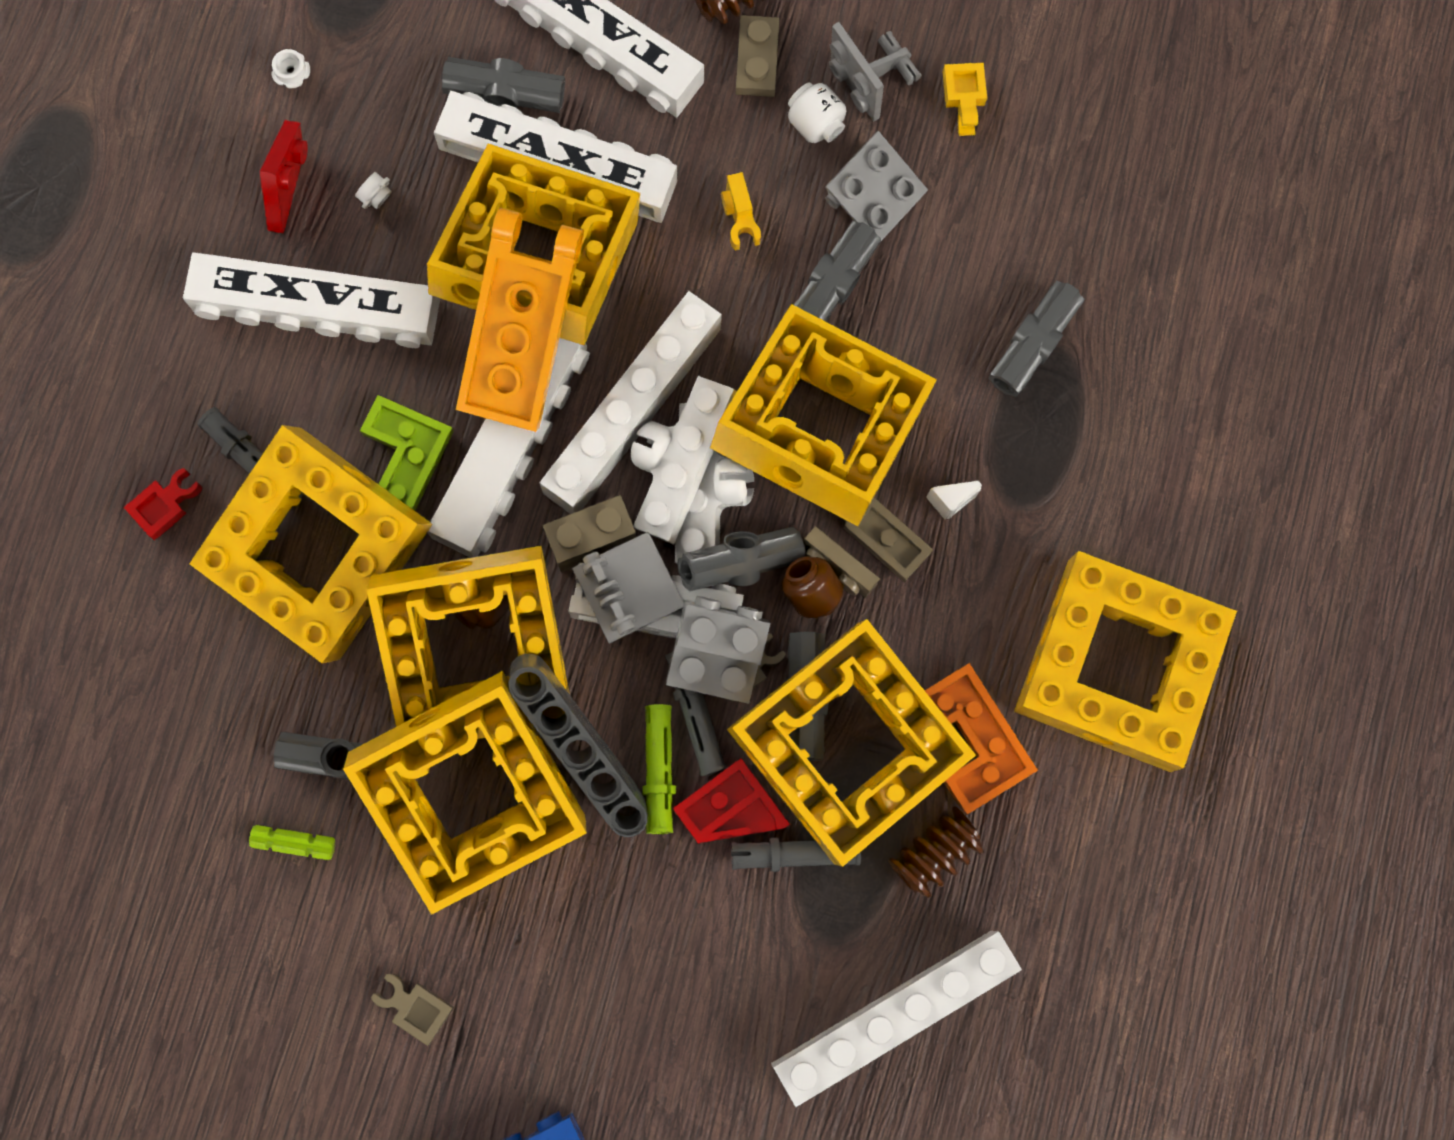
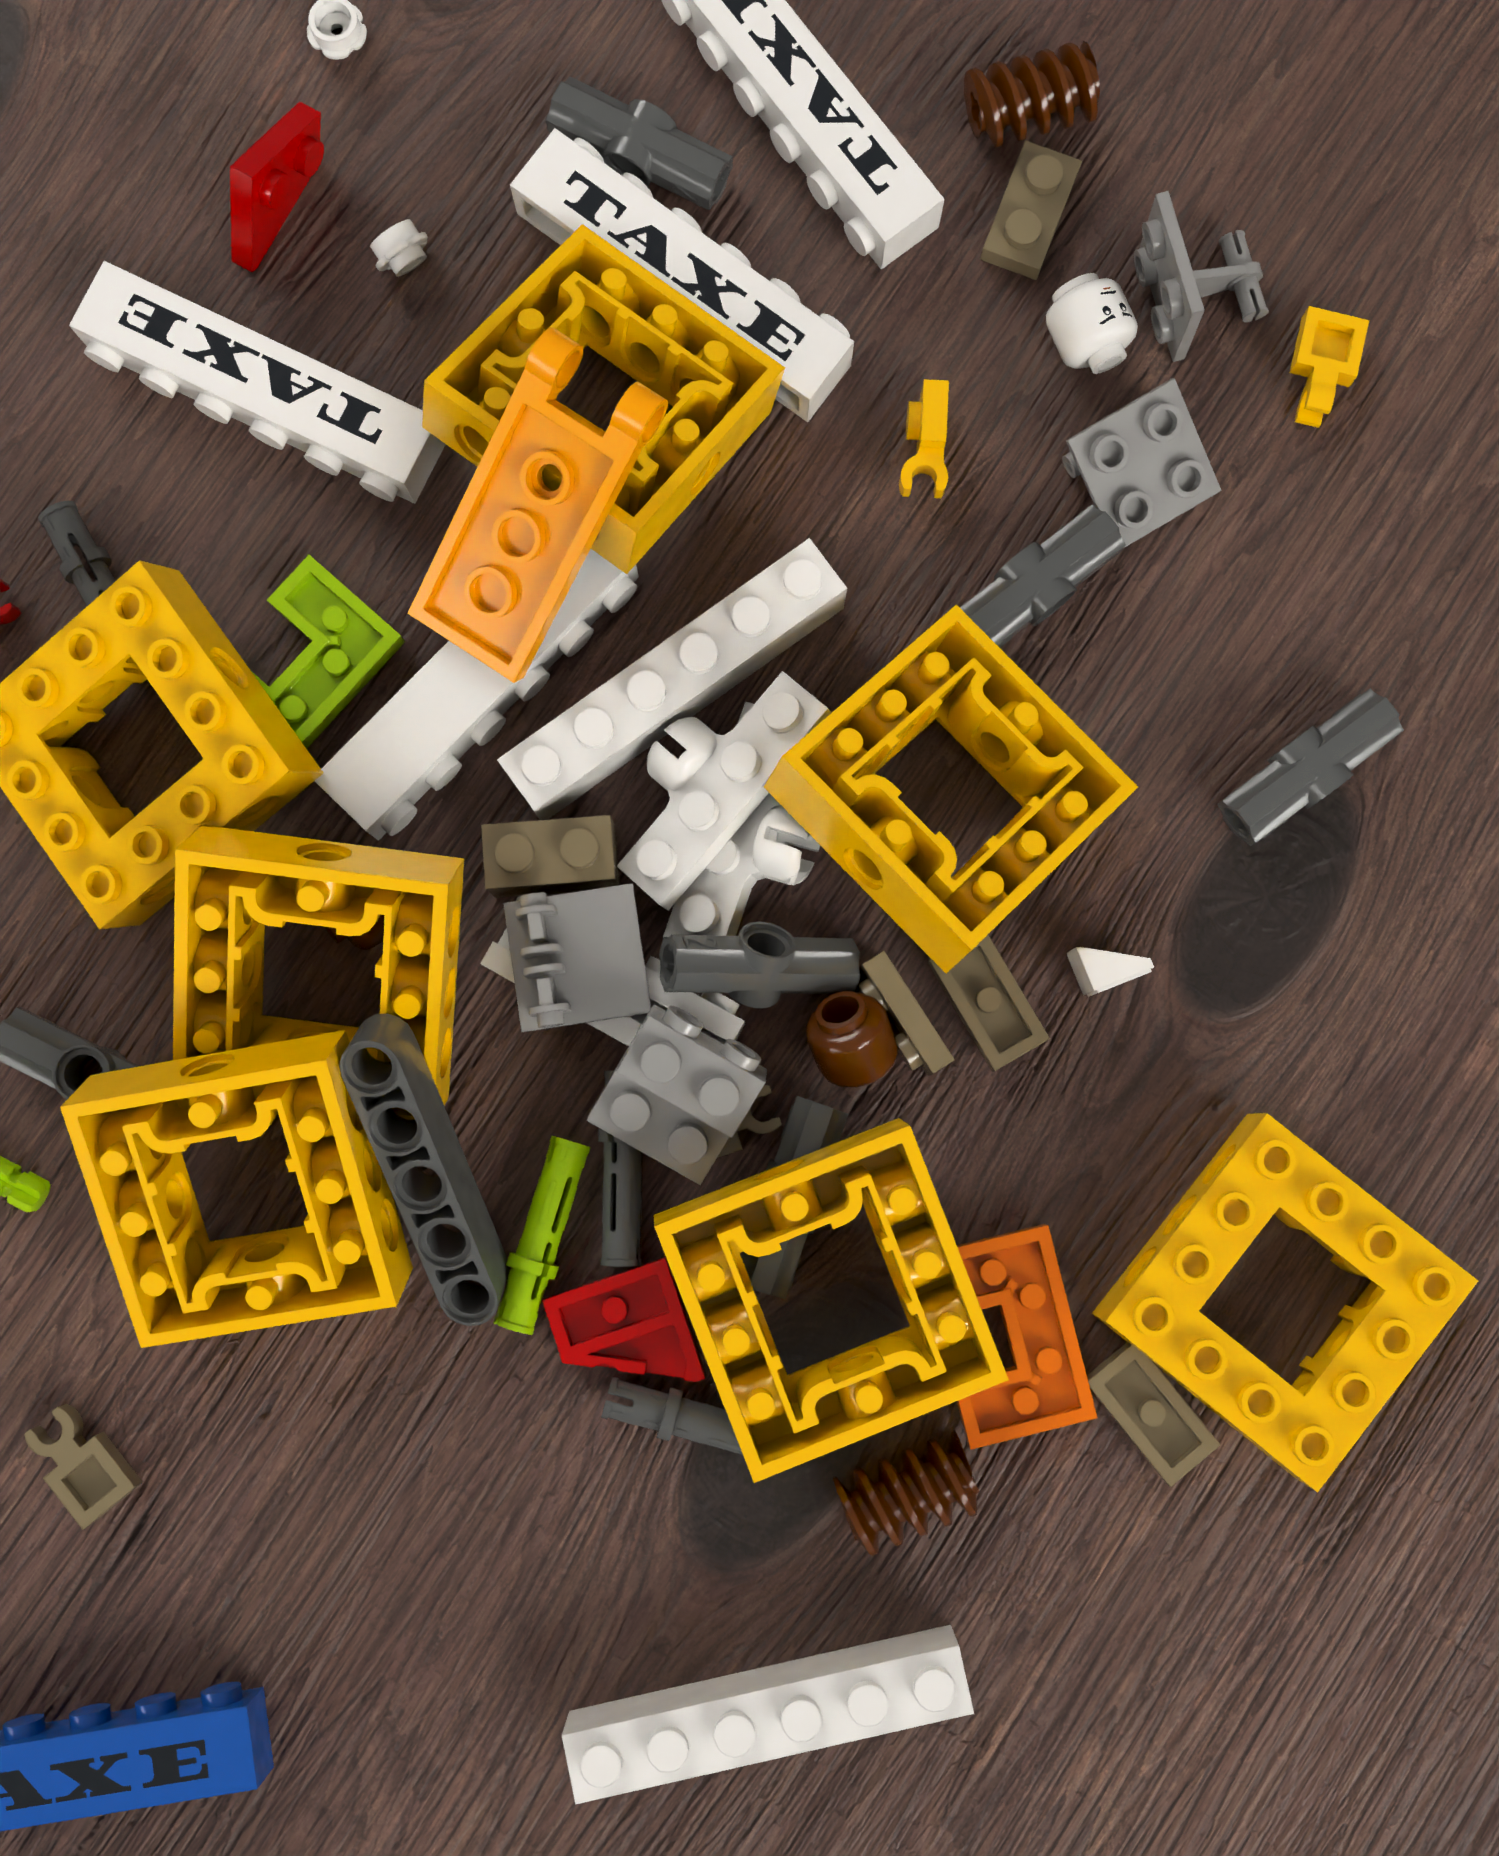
camera: 25 degrees right, 5 degrees up
none -> dark tan plate [1087,1342,1220,1487]

